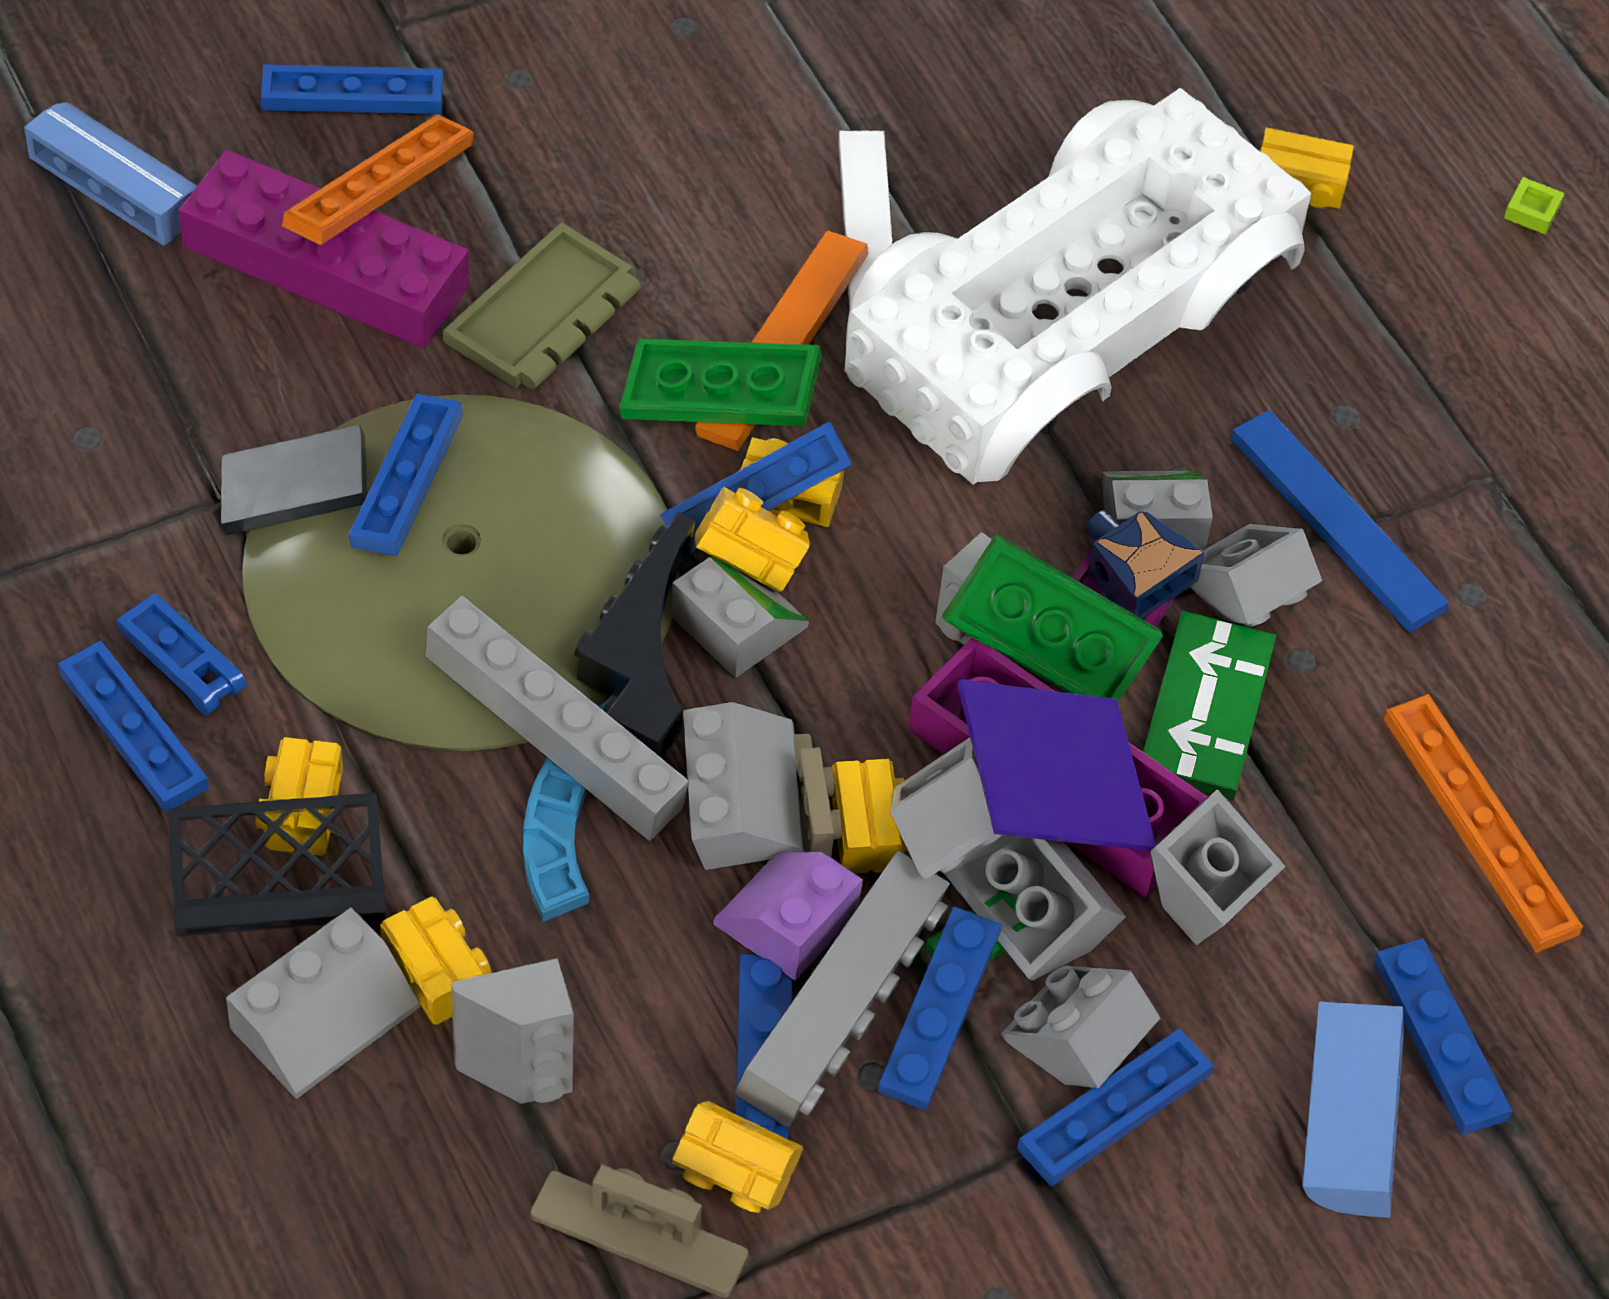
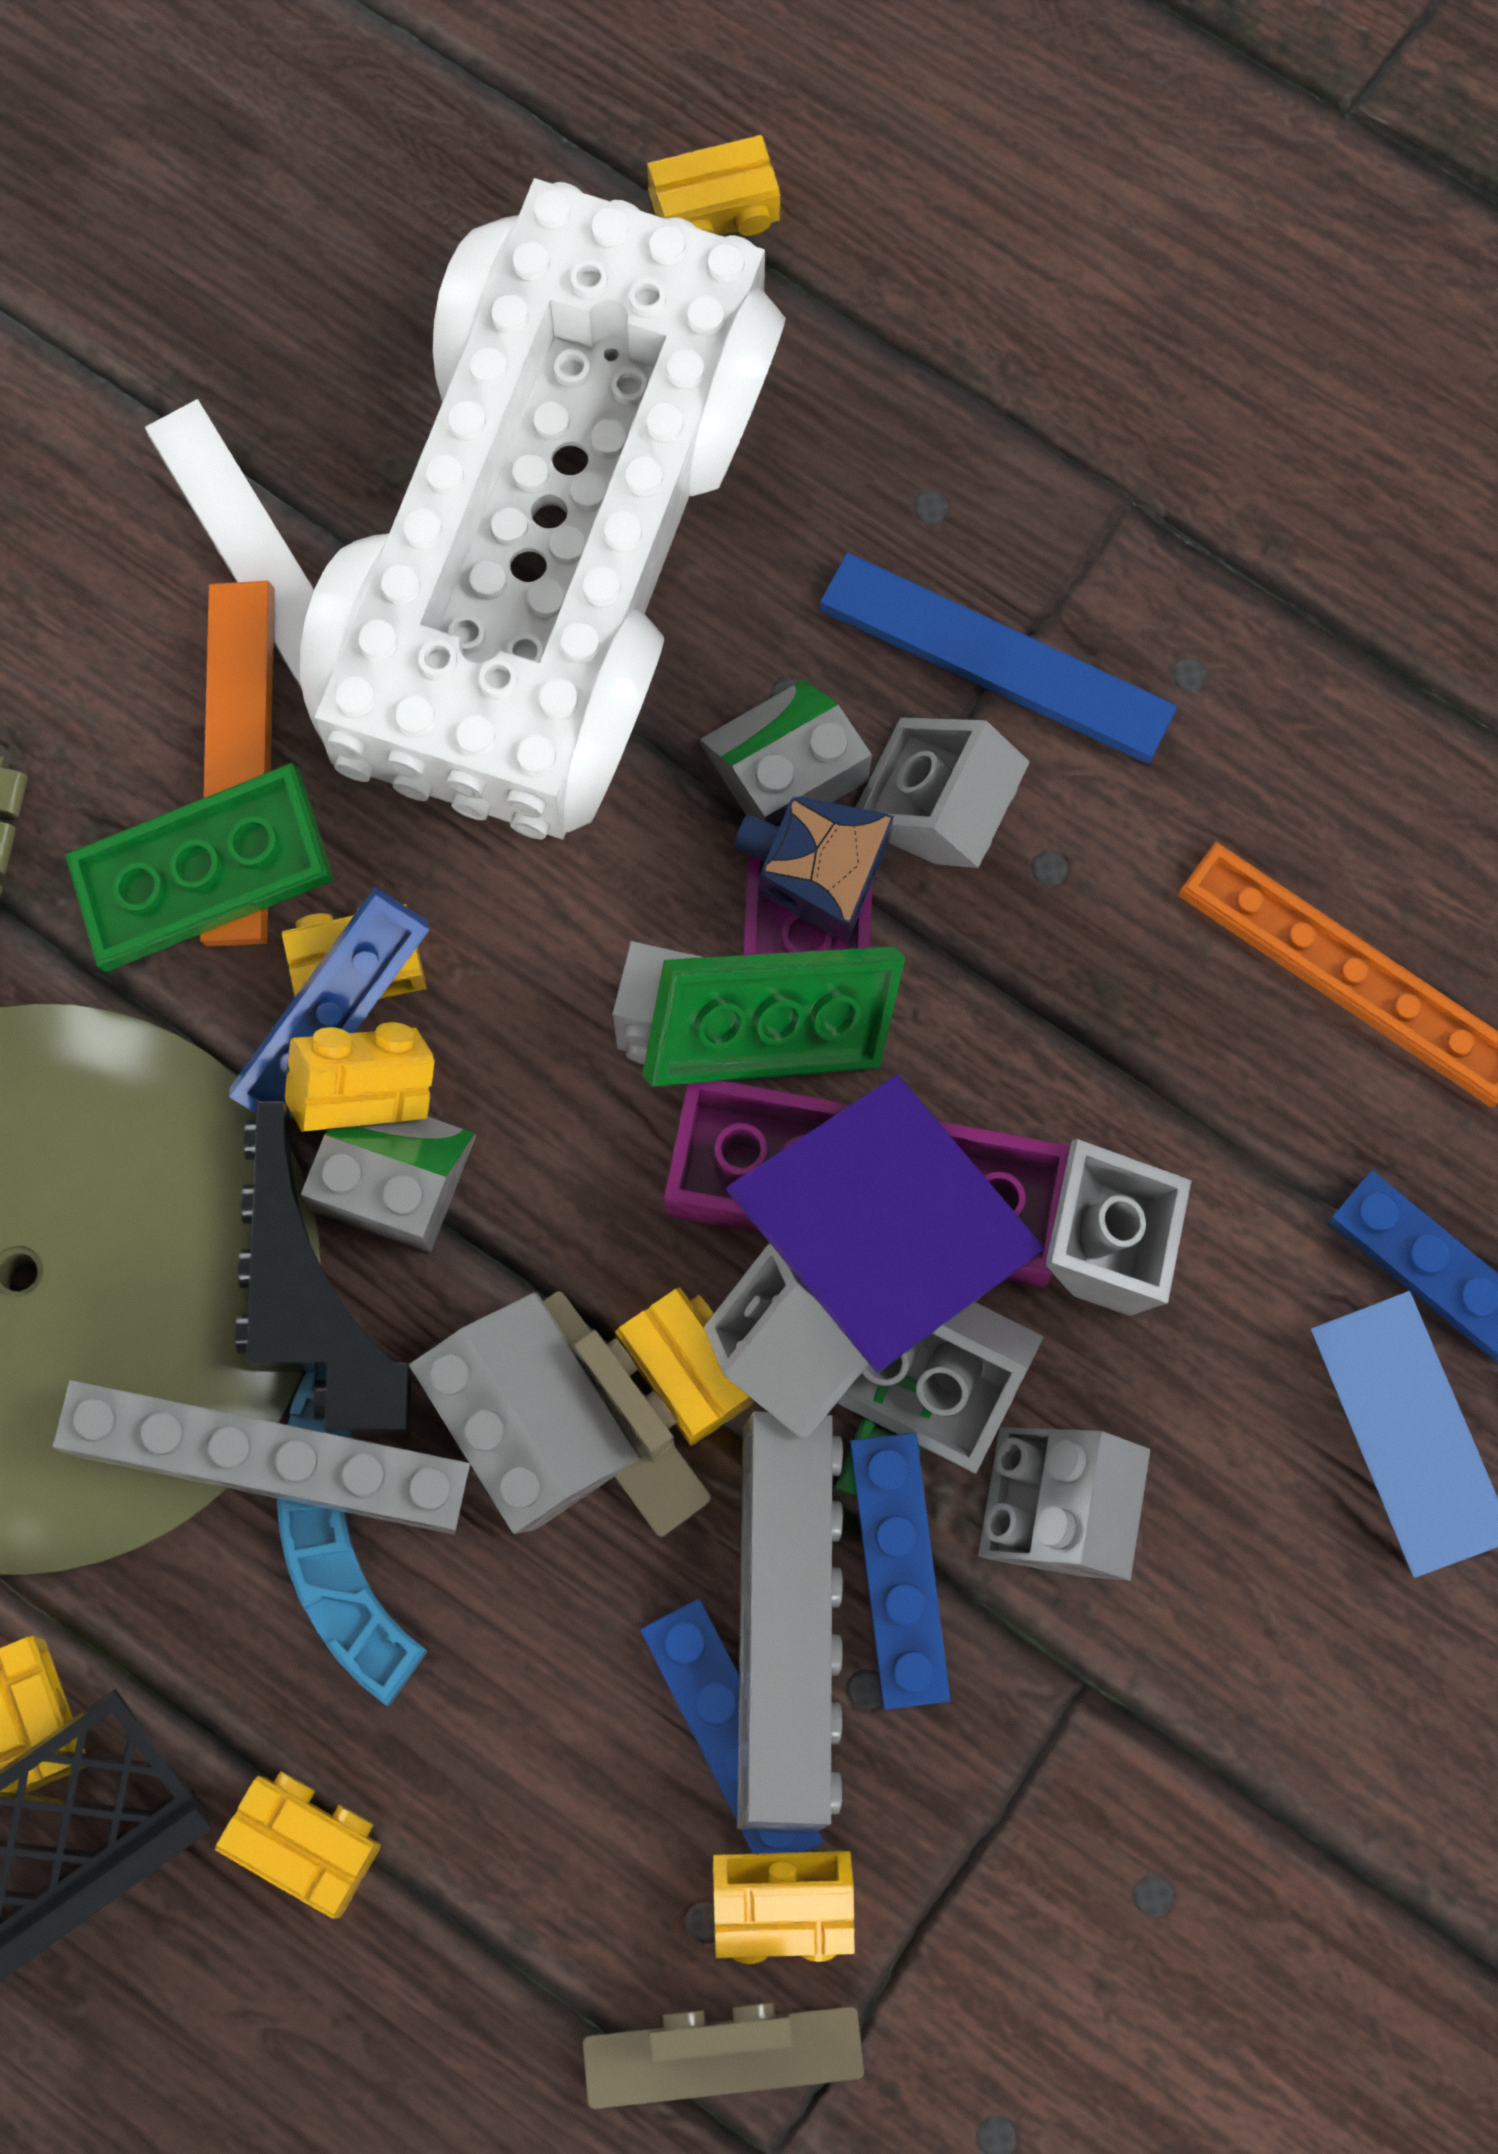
camera: 25 degrees left, 20 degrees up
light grey slope [226,908,420,1099] -> none
light grey slope [451,959,574,1104] -> none
medium lavender slope [713,852,863,981] -> none
blue plate [1017,1028,1214,1187] -> none
green tile [1143,611,1276,800] -> none
lime plate [1504,177,1565,235] -> none

